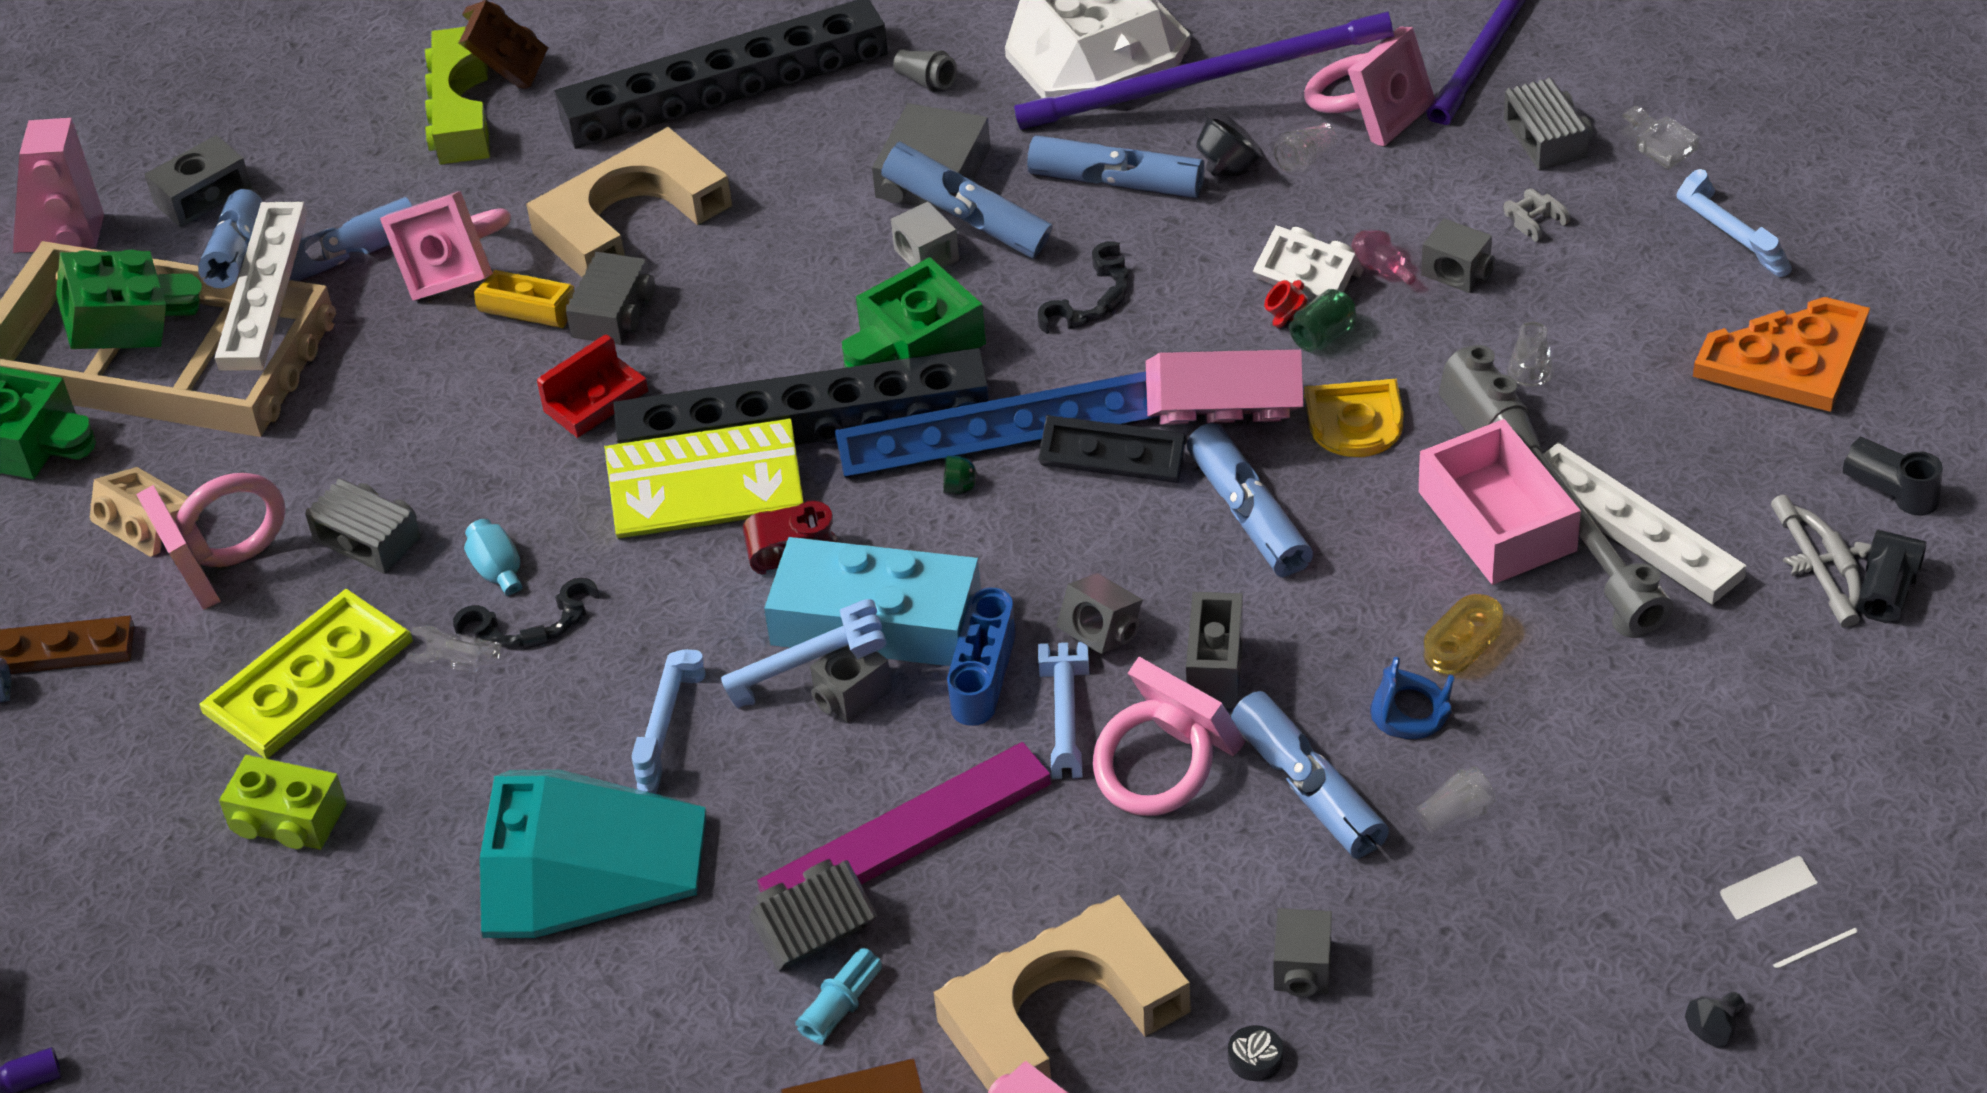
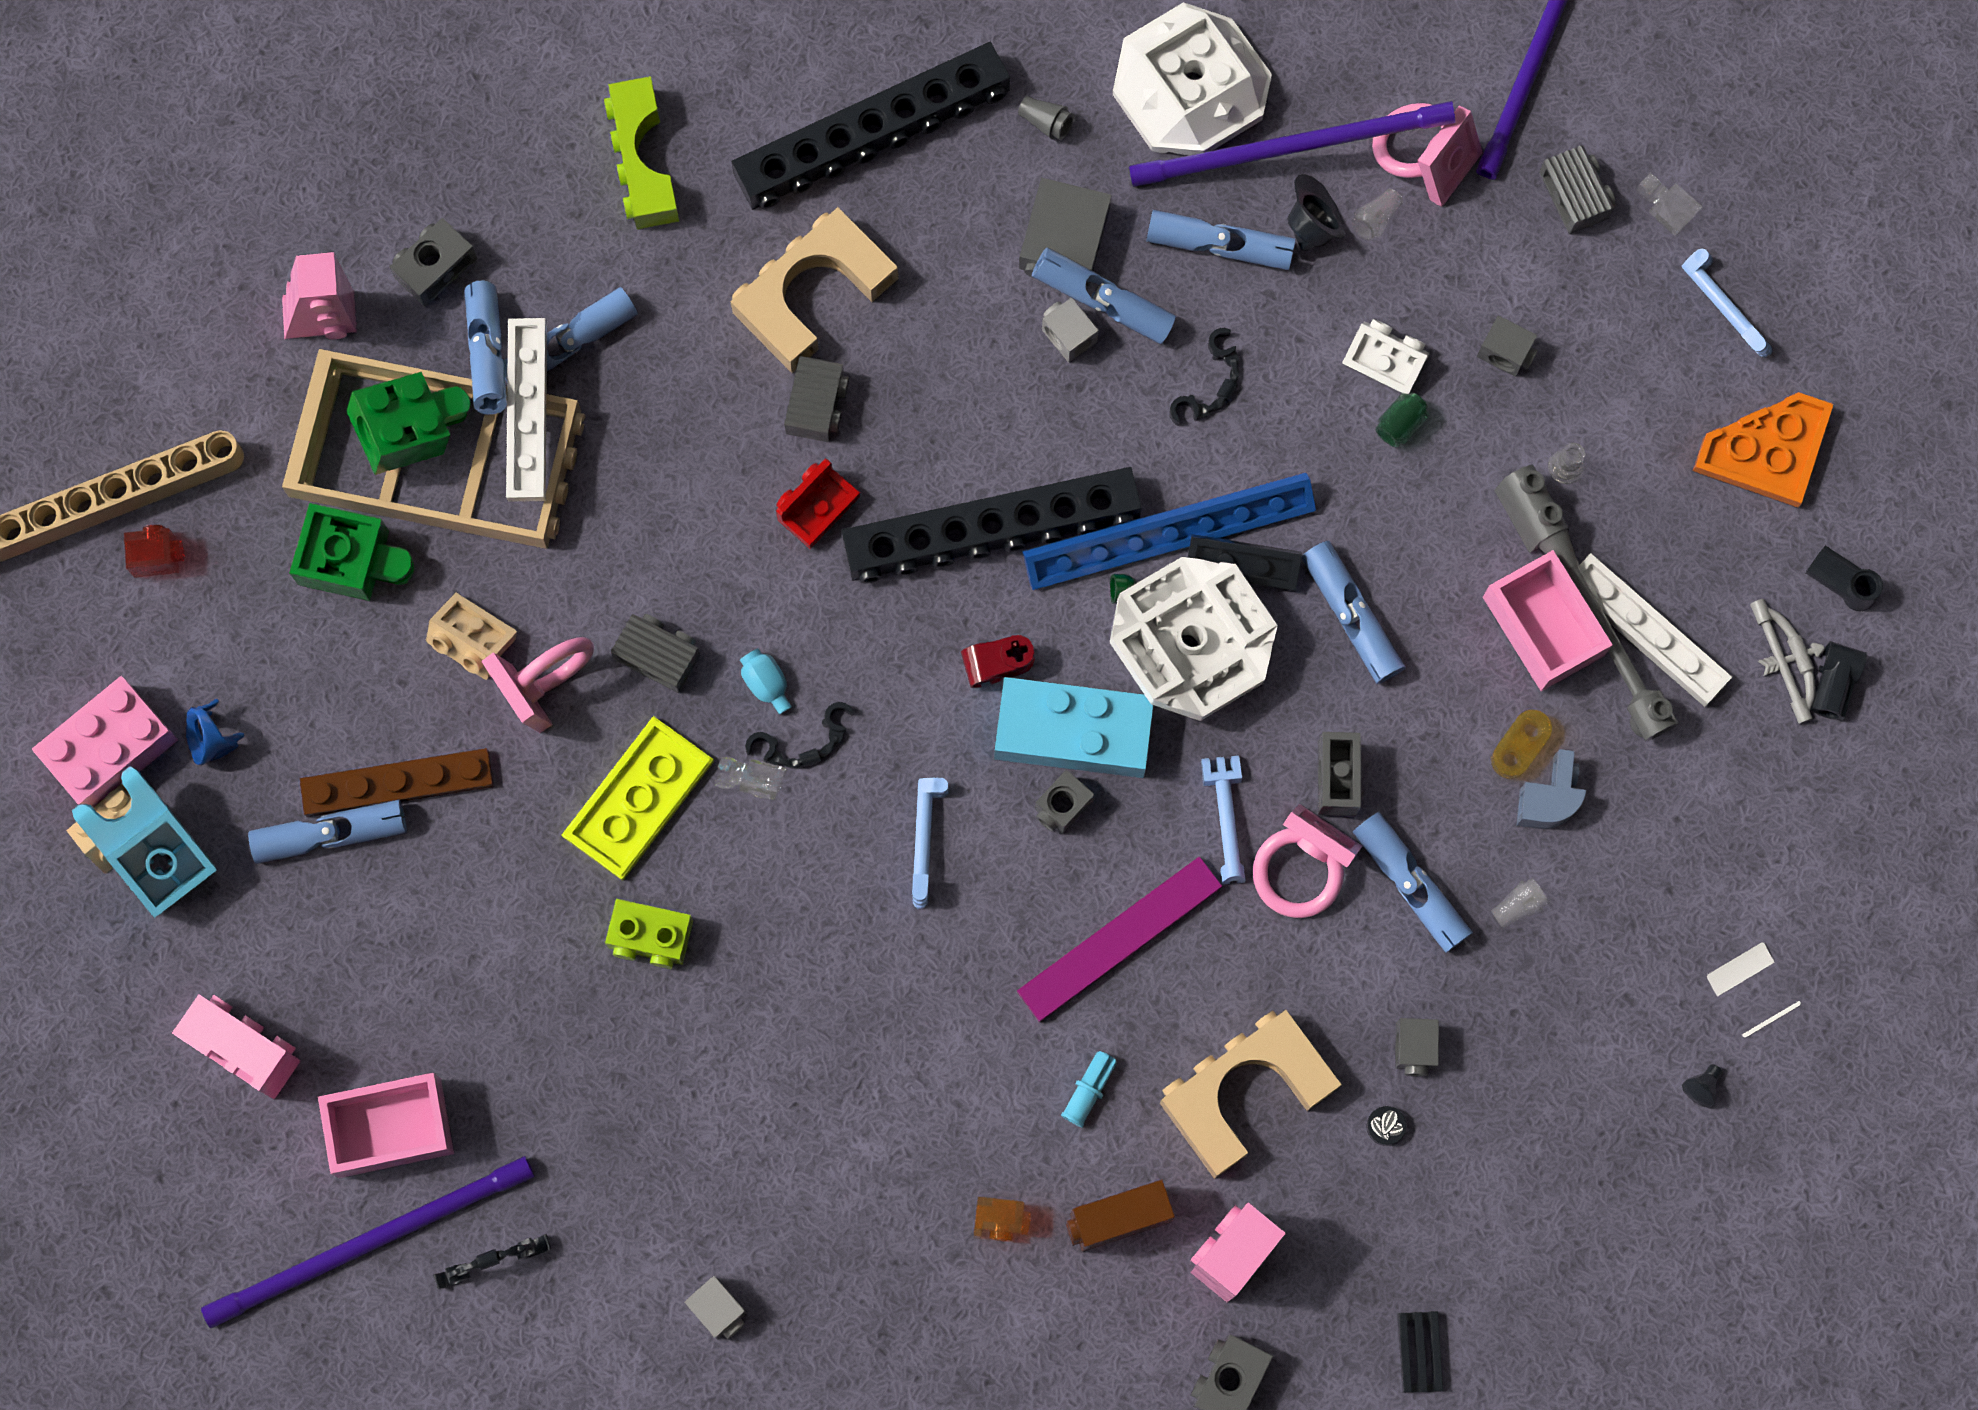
camera: 10 degrees left, 30 degrees up
bright pink tile [380,191,511,301] -> none
reddish brown bracket [458,0,549,89] -> none
yellow brick [474,270,575,328] -> none
teal wedge [480,769,707,938] -> none
neon yellow tile [604,419,803,539] -> none
light blue hinge [721,599,887,708] -> none
dark grey brick [749,859,878,971] -> none
green brick [842,257,986,368] -> none
blue beam [947,587,1016,726] -> none
dark grey brick [1056,573,1143,654] -> none
bright pink piece [1146,350,1303,425] -> none
red plate [1264,280,1308,328] -> none
yellow tile [1304,379,1403,457] -> none
clear pink piece [1351,229,1416,285] -> none
blue piece [1370,657,1454,739] -> none
light grey piece [1503,189,1570,242] -> none
none -> white piece [1110,557,1278,721]
none -> sand blue brick [1516,749,1586,829]

